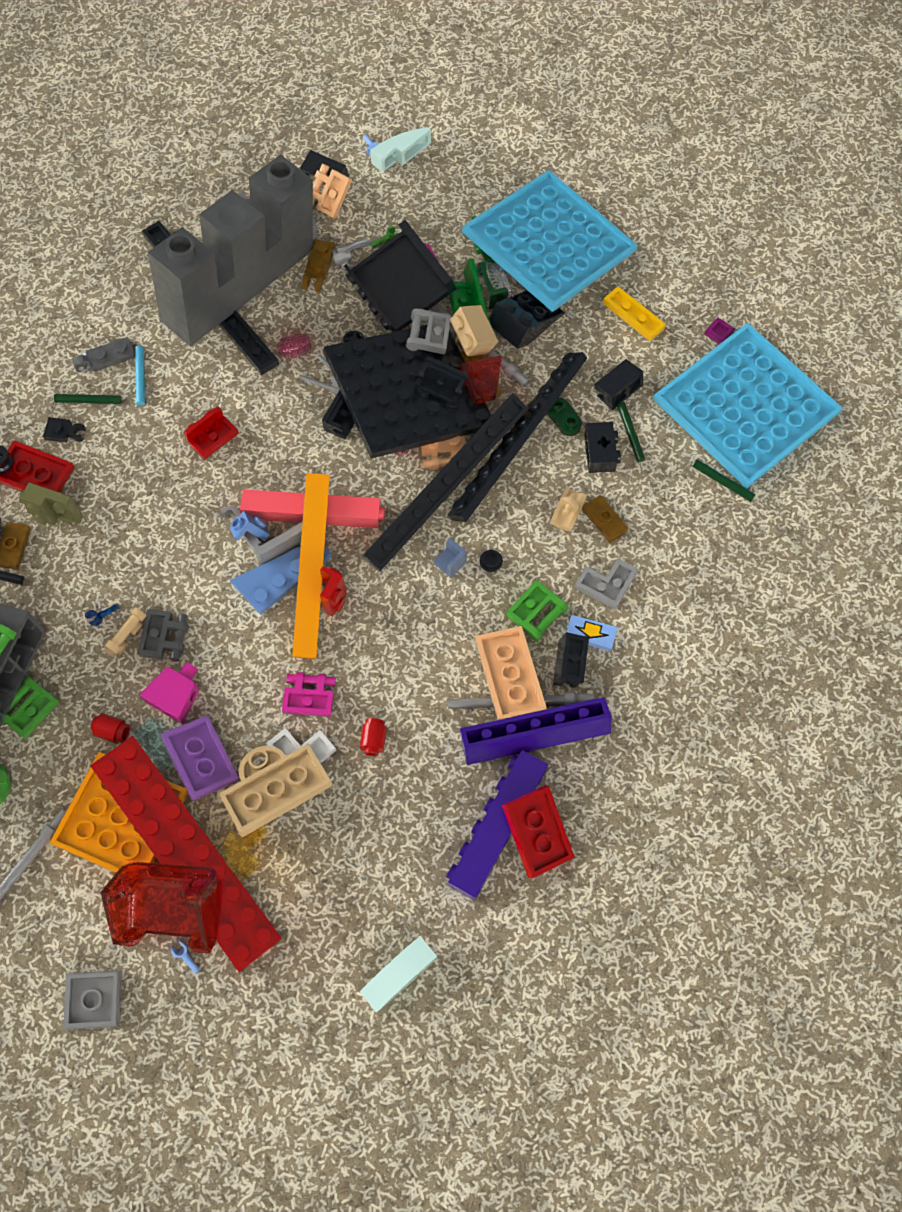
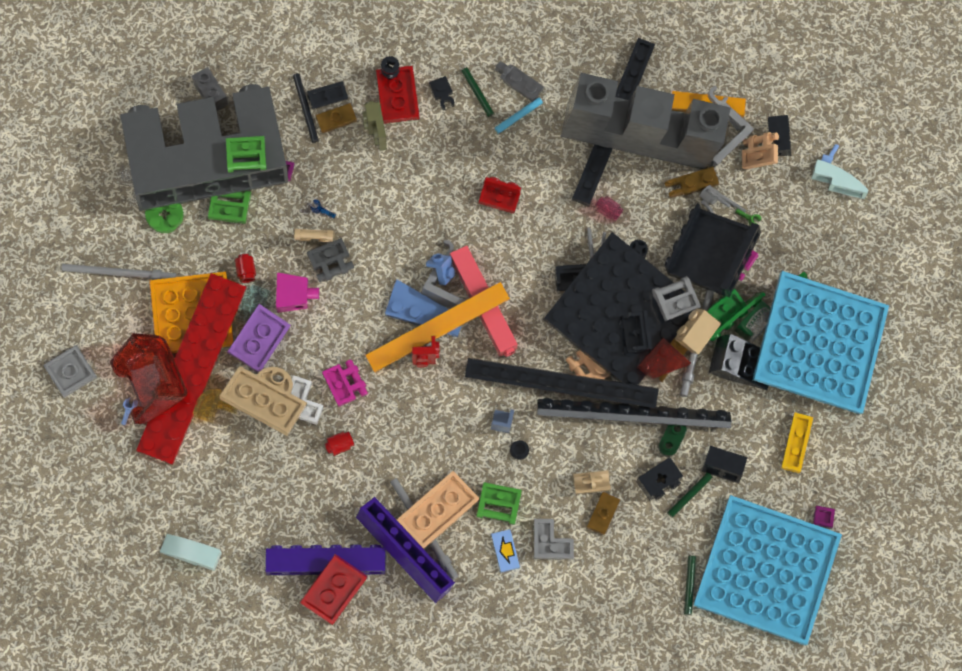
camera: 55 degrees right, 5 degrees up
black hinge [553,632,589,688] -> none

